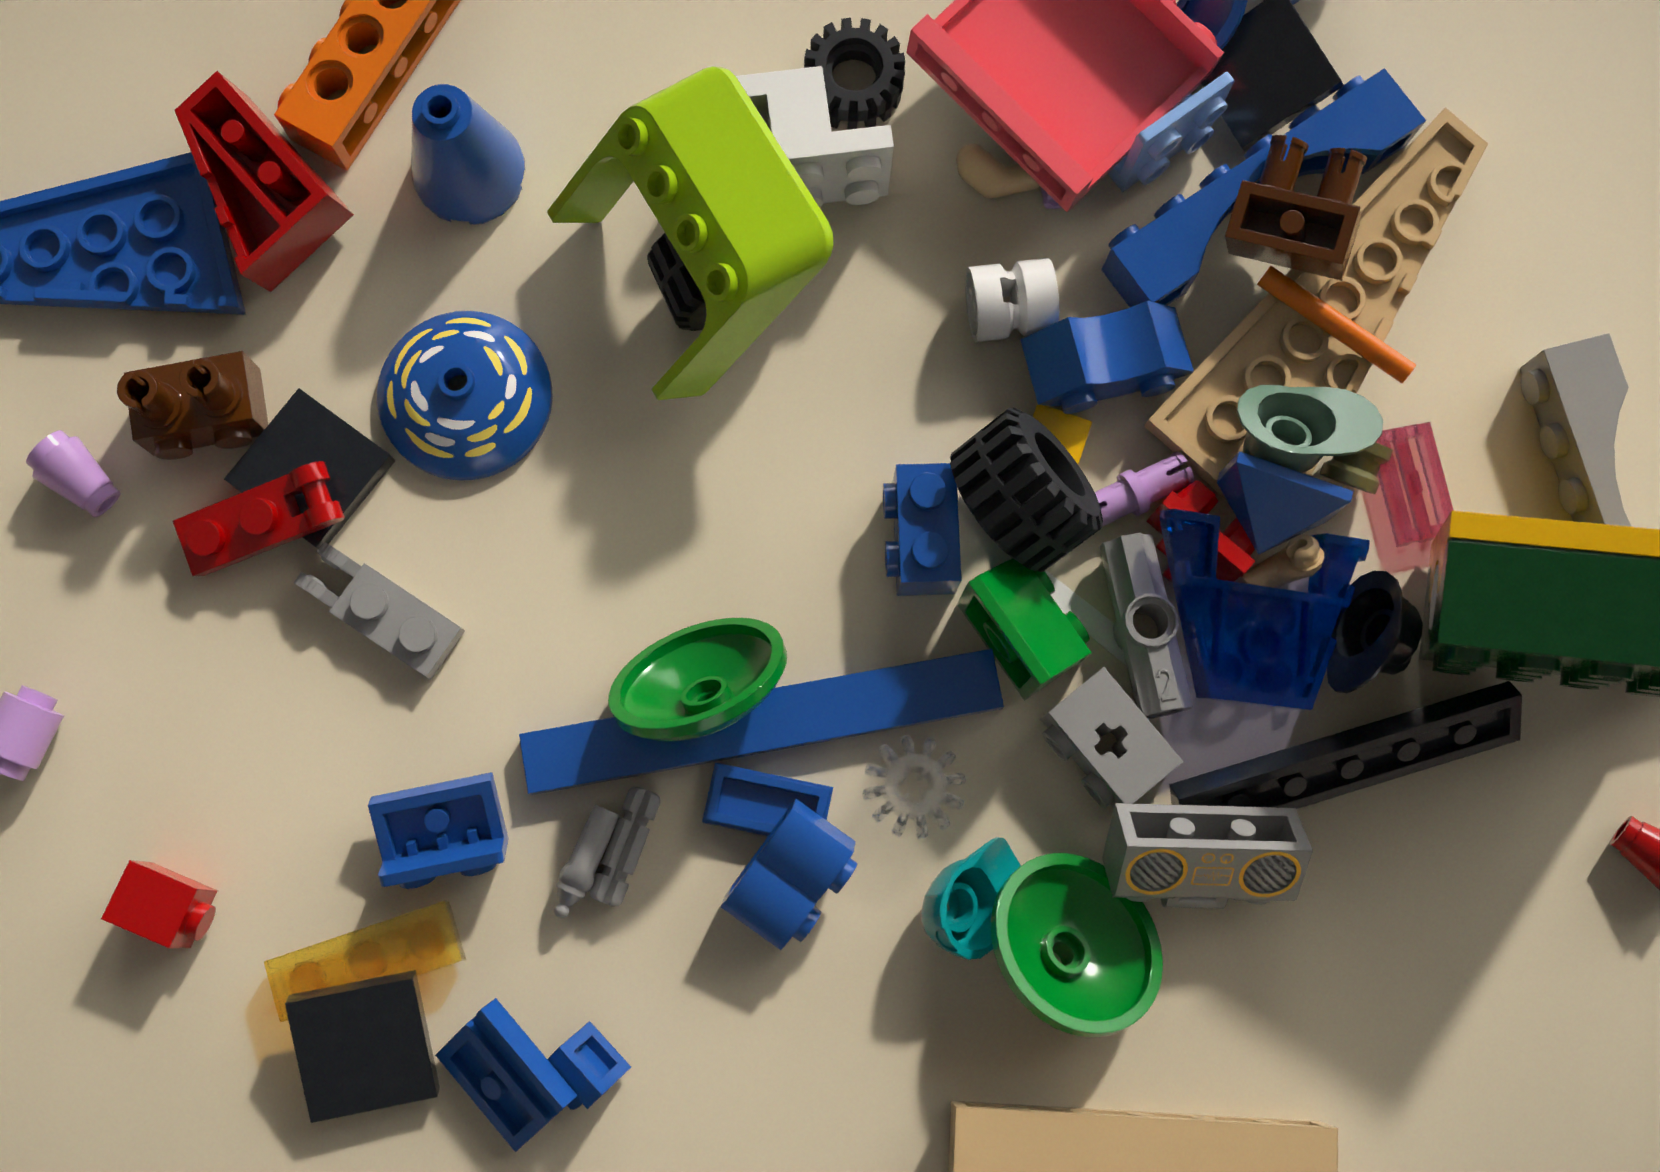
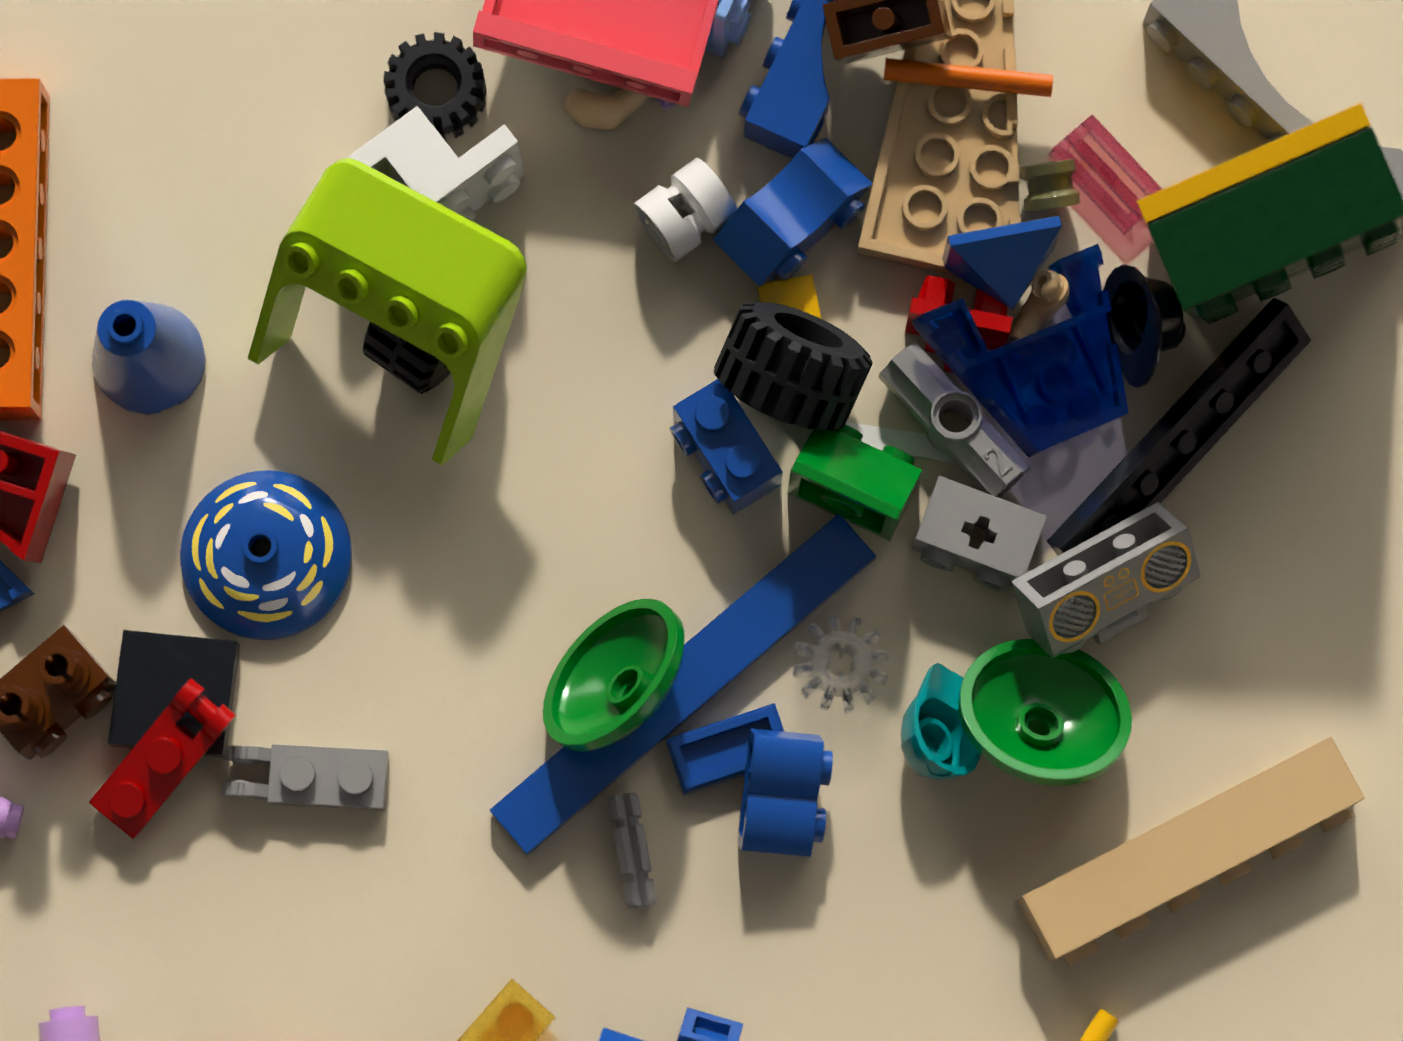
camera: 25 degrees left, 0 degrees up
blue bracket [368,772,509,889] -> none
light grey piece [554,805,619,918] -> none
lavender pin [1095,451,1194,526] -> none
sand green piece [1236,385,1383,473] -> none

